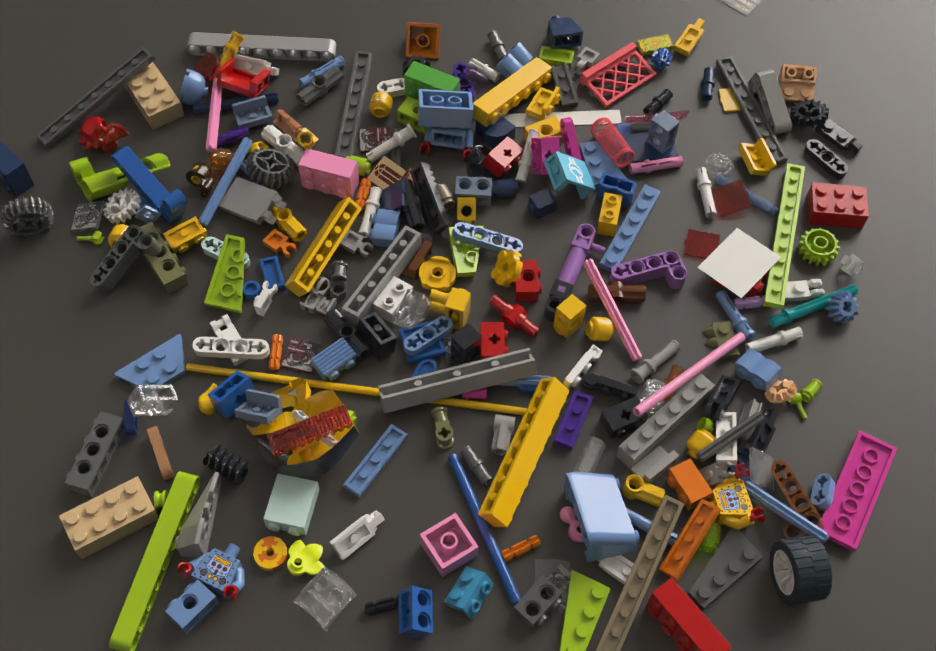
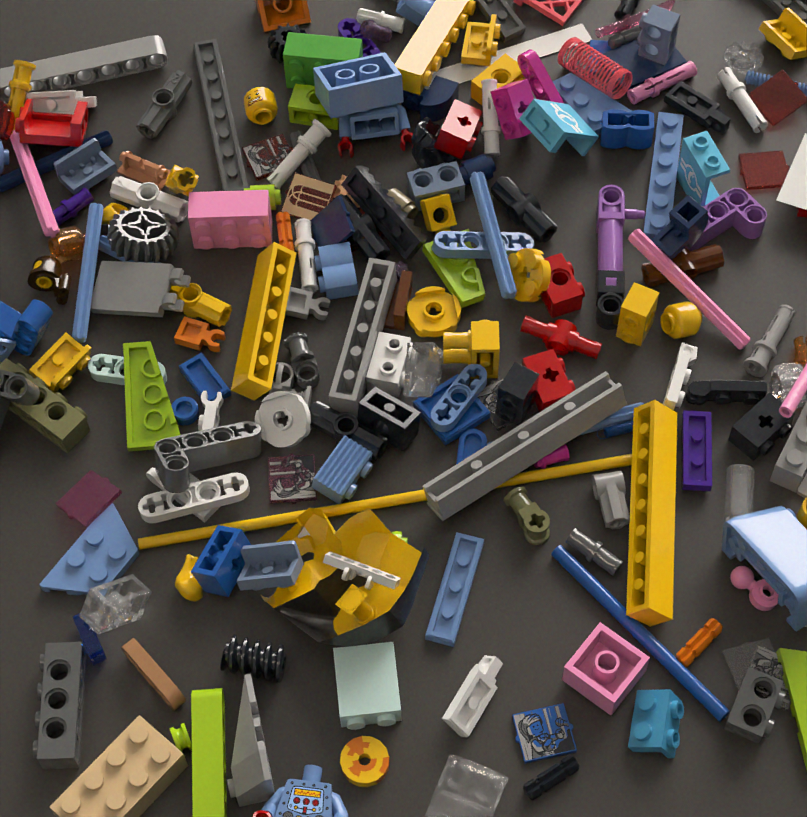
camera: 15 degrees left, 0 degrees up
clear red gear [267,404,353,457] -> none
orange axle [268,334,283,371] -> none
neon yellow plate [287,540,325,576] -> none
medium blue pin [298,56,345,89] -> none
white beam [377,78,405,97] -> none
blue brick [398,586,433,638] -> none
dark blue brick [527,188,557,219] -> none
yellow brick [596,192,622,237] -> none
none -> clear pink piece [55,470,122,527]
none -> dark grey beam [154,421,261,493]
none -> white plate [255,391,311,447]
none -> medium blue axle [470,171,517,299]
none -> black piece [491,176,557,243]
none -> piece [512,703,577,764]
none -> dark blue brick [651,195,708,260]
none -> black hinge [664,81,731,134]
none -> medium azure panel [676,131,730,206]

